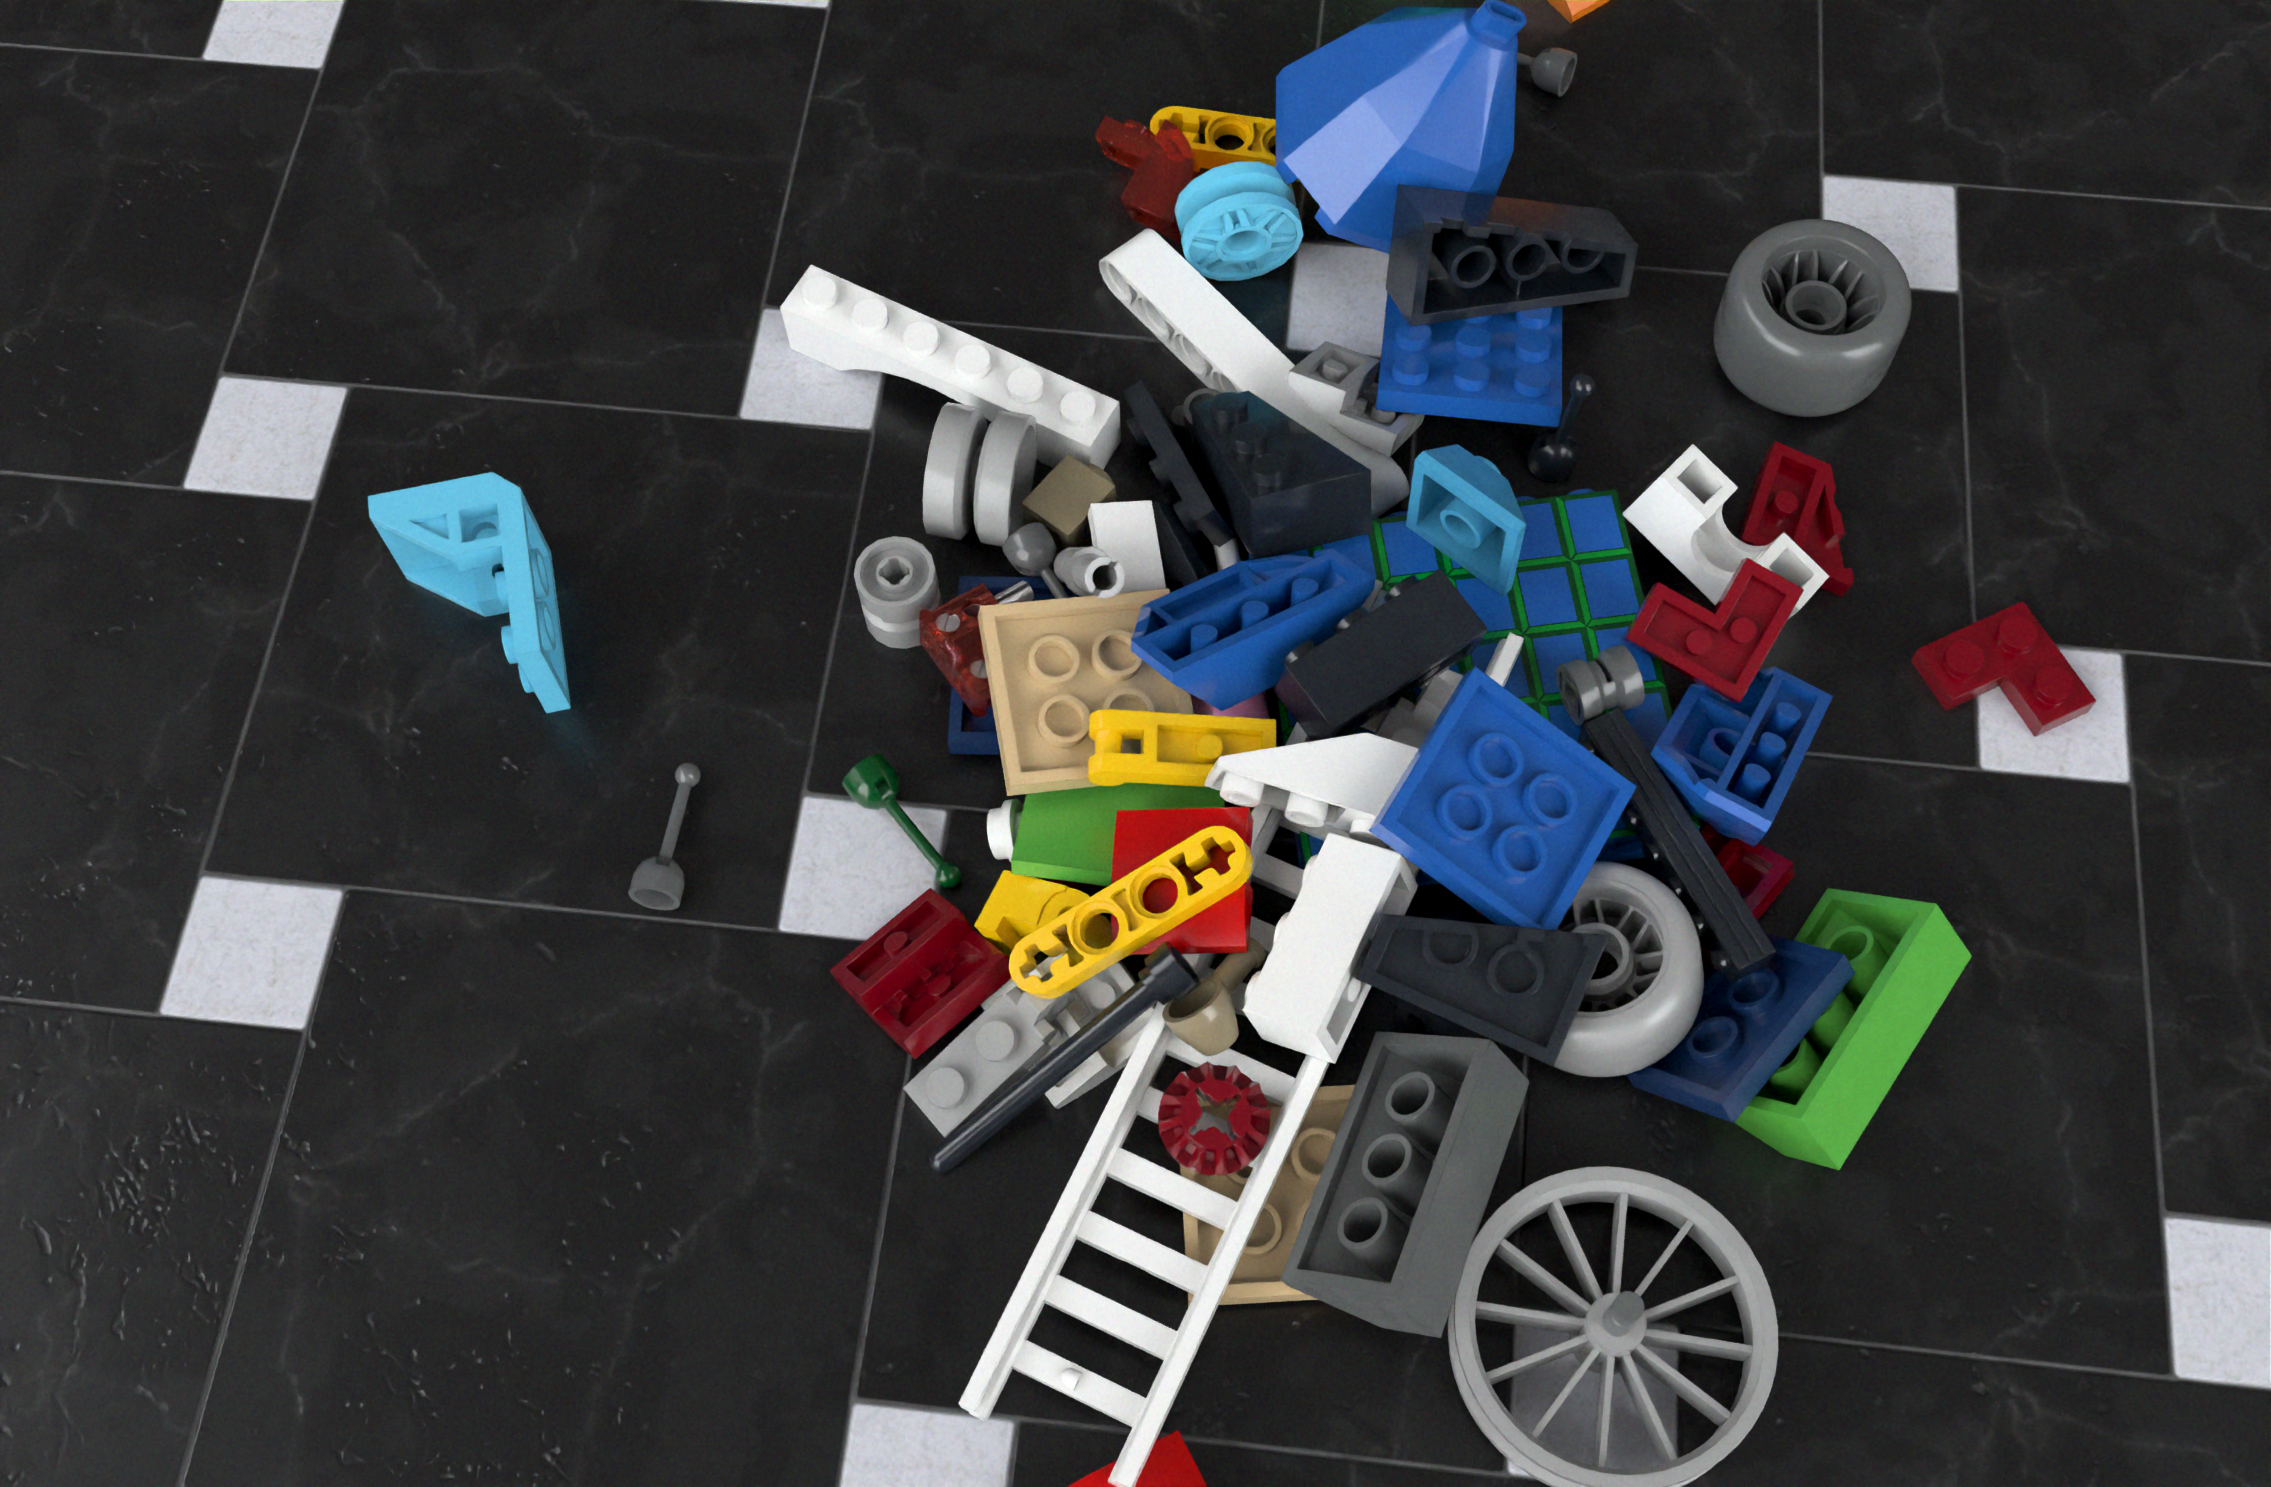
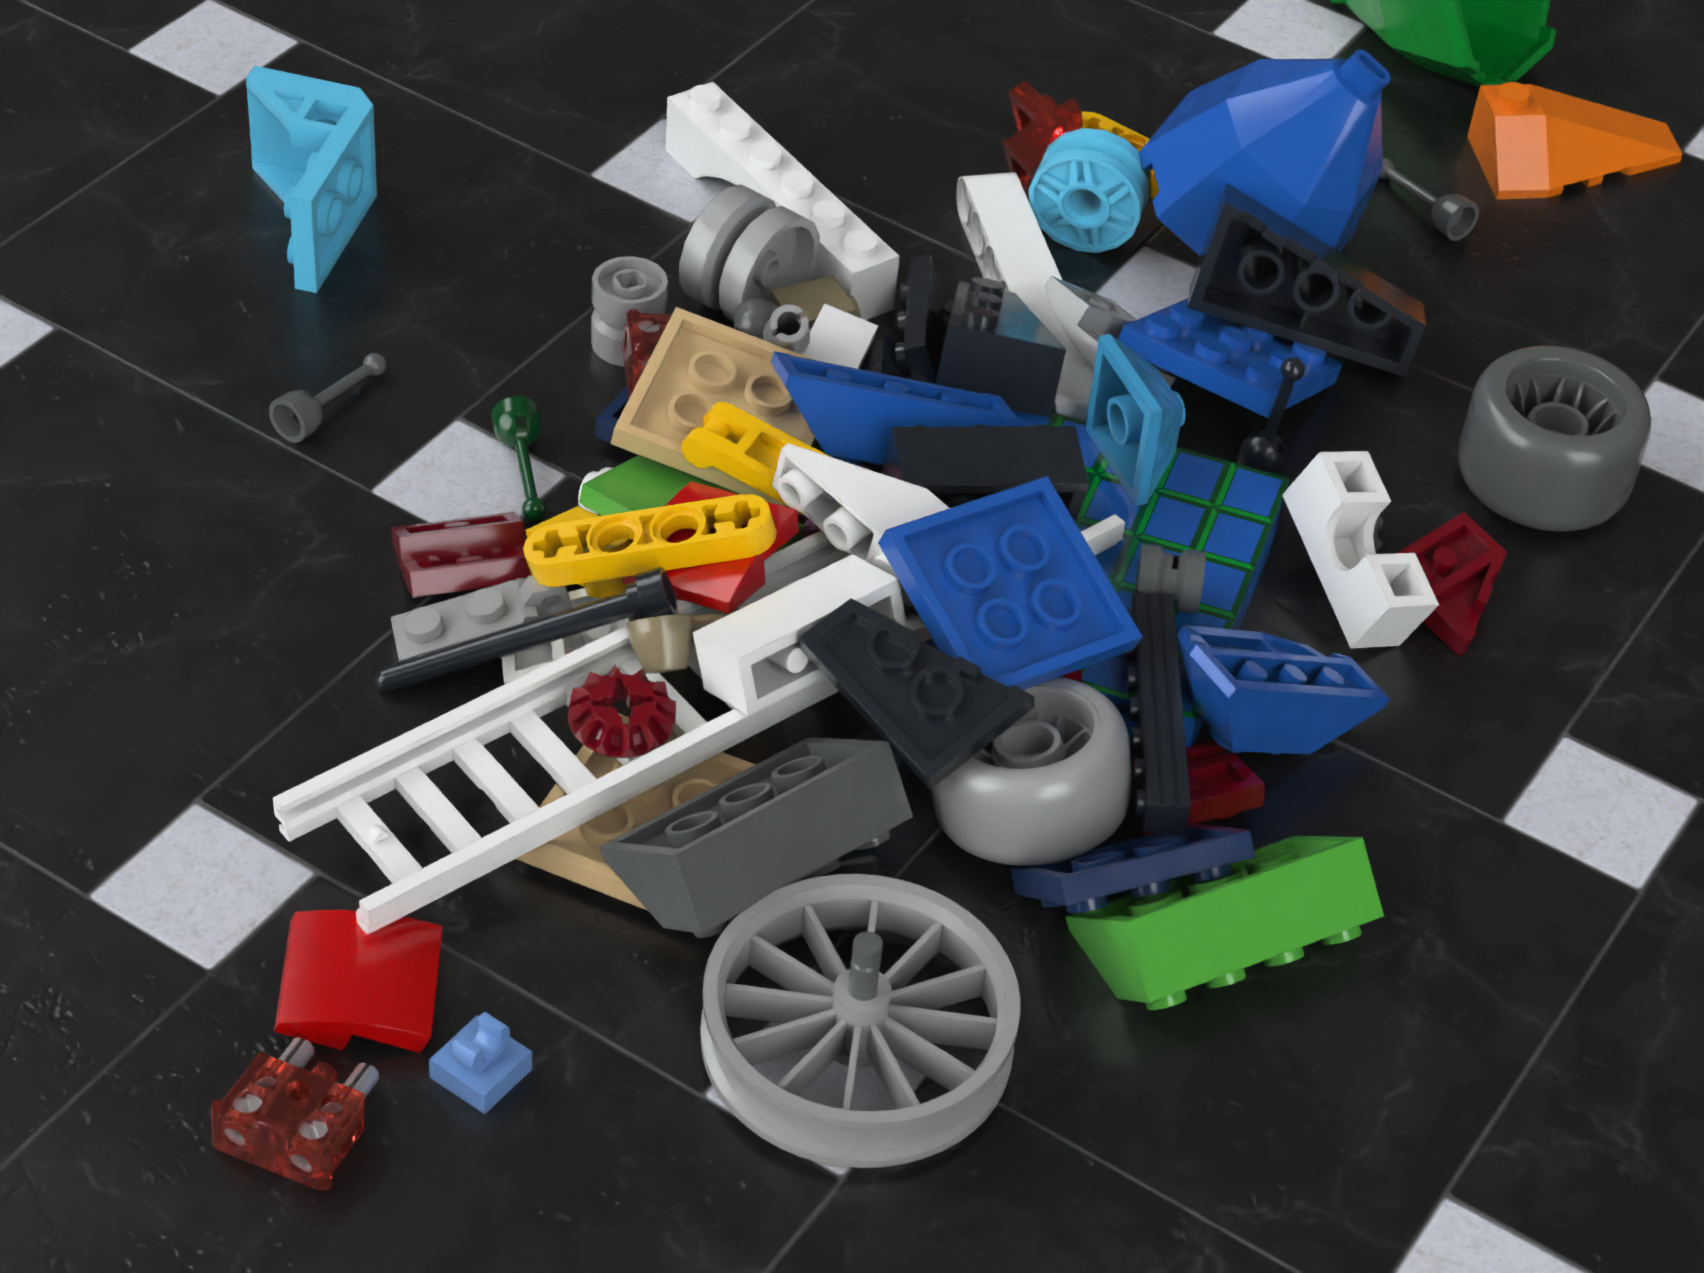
camera: 20 degrees right, 20 degrees down
dark red plate [1622,558,1804,703] -> none
dark red plate [1911,601,2096,737] -> none

